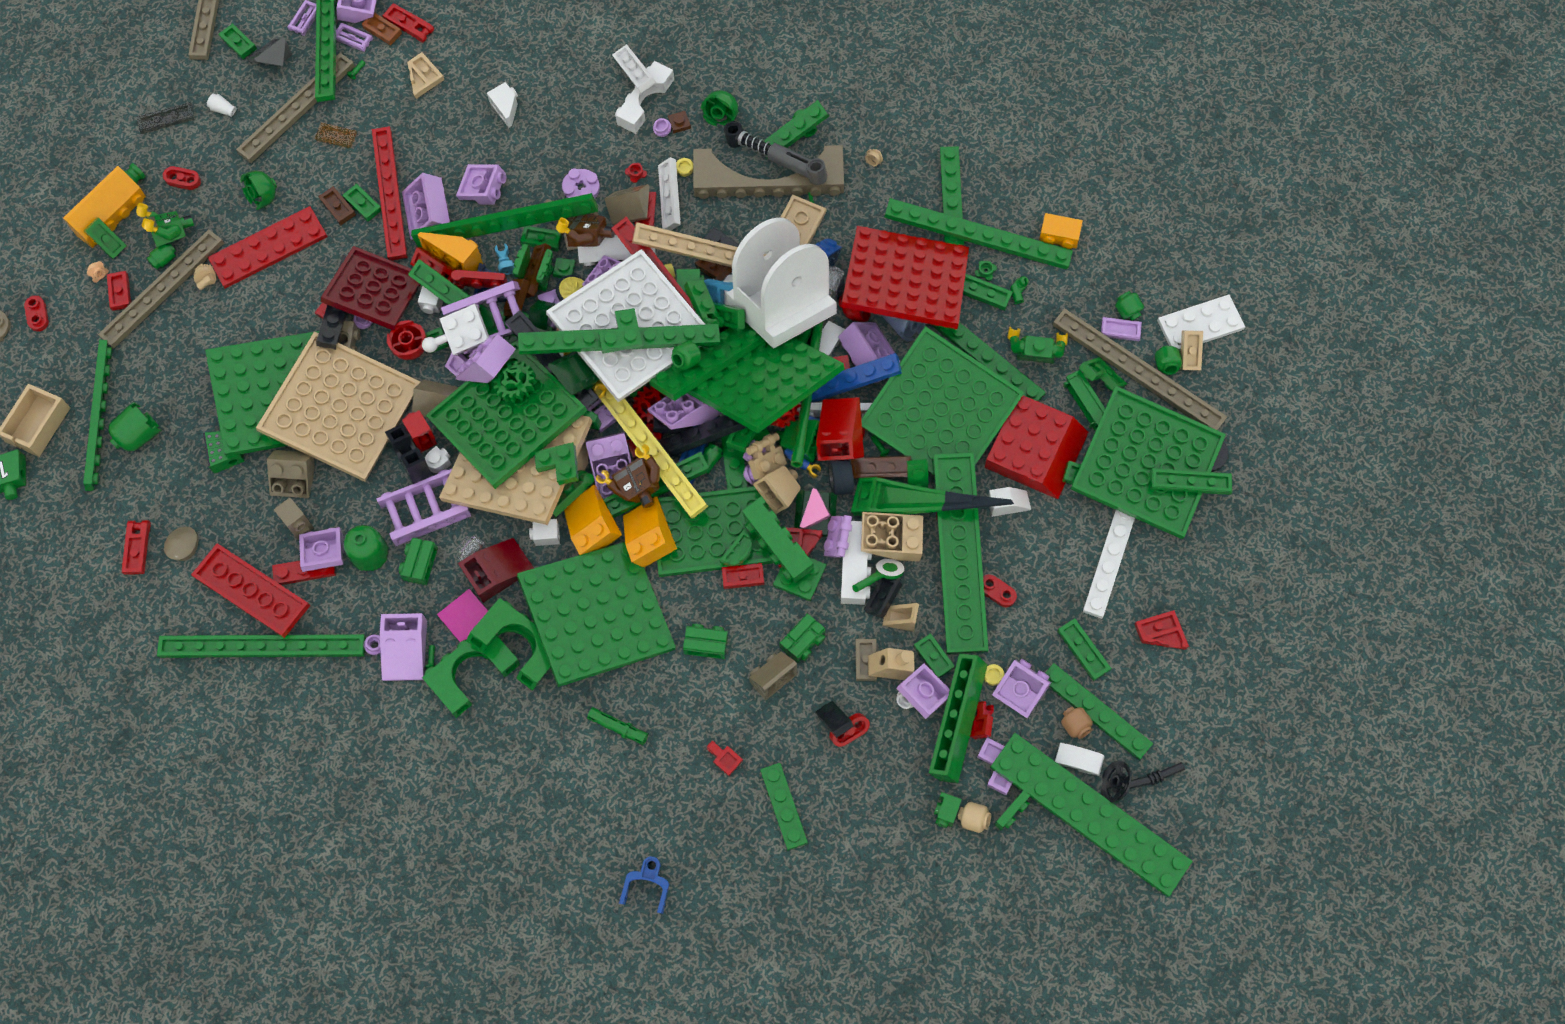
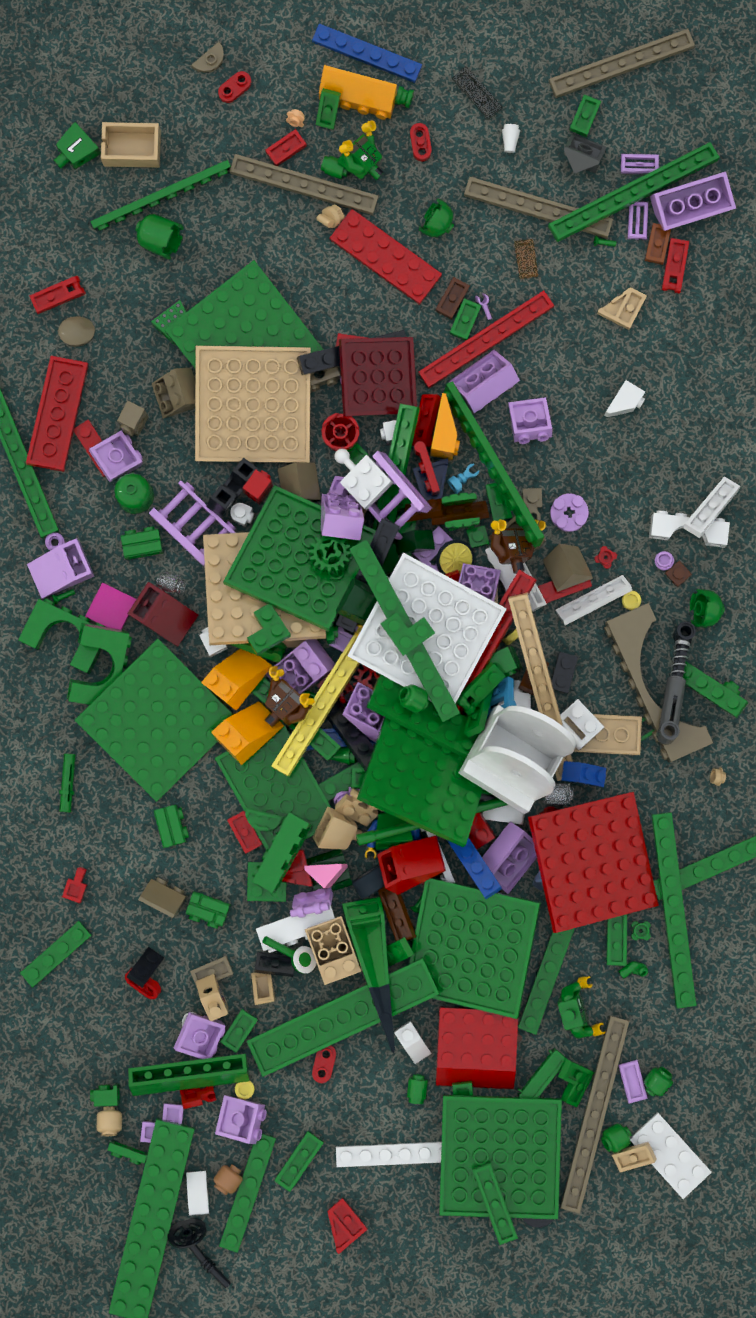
camera: 65 degrees right, 15 degrees up
light orange brick [1039,213,1083,249] -> none
none -> blue plate [312,24,422,83]
none -> green brick [407,1074,428,1104]
none -> lavender hand [475,293,492,320]

